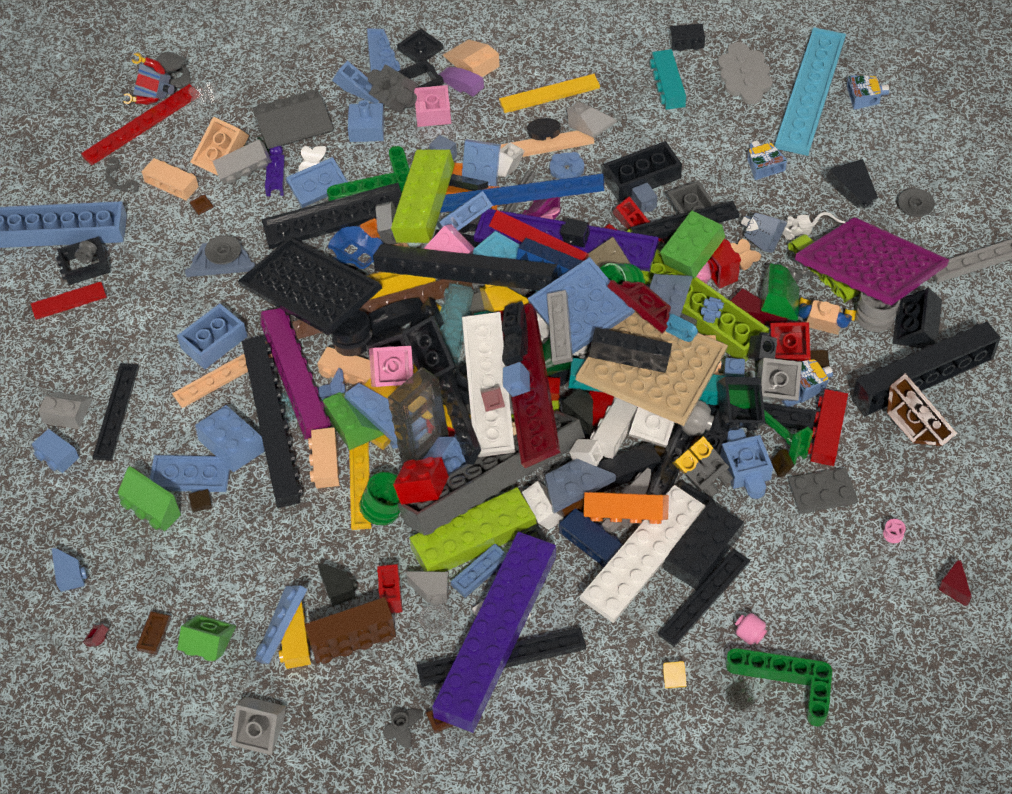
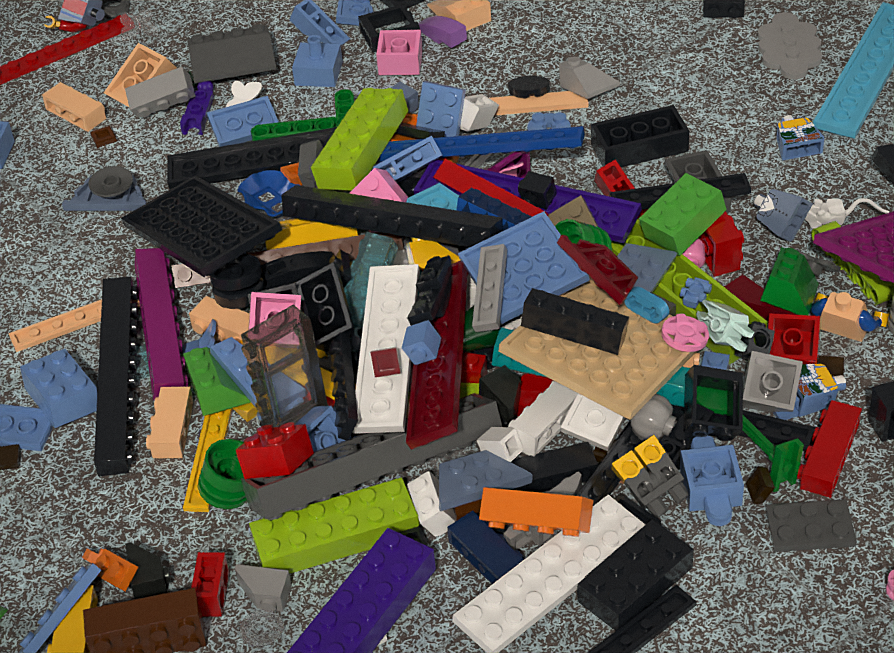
camera: 10 degrees right, 10 degrees down
dark grey piece [105,157,139,193] -> none
medium blue brick [177,304,247,370] -> none
dark grey brick [368,64,418,113] -> none
medium blue plate [450,544,507,598] -> none
yellow tile [499,74,600,113] -> none
sand blue brick [631,182,657,213] -> none
teal brick [649,49,686,110] -> none
light nougat animal [730,239,761,270] -> none
none -> orange hinge [82,548,138,592]
none -> bright pink wheel [661,314,709,352]
none -> light aqua hinge [697,300,754,352]

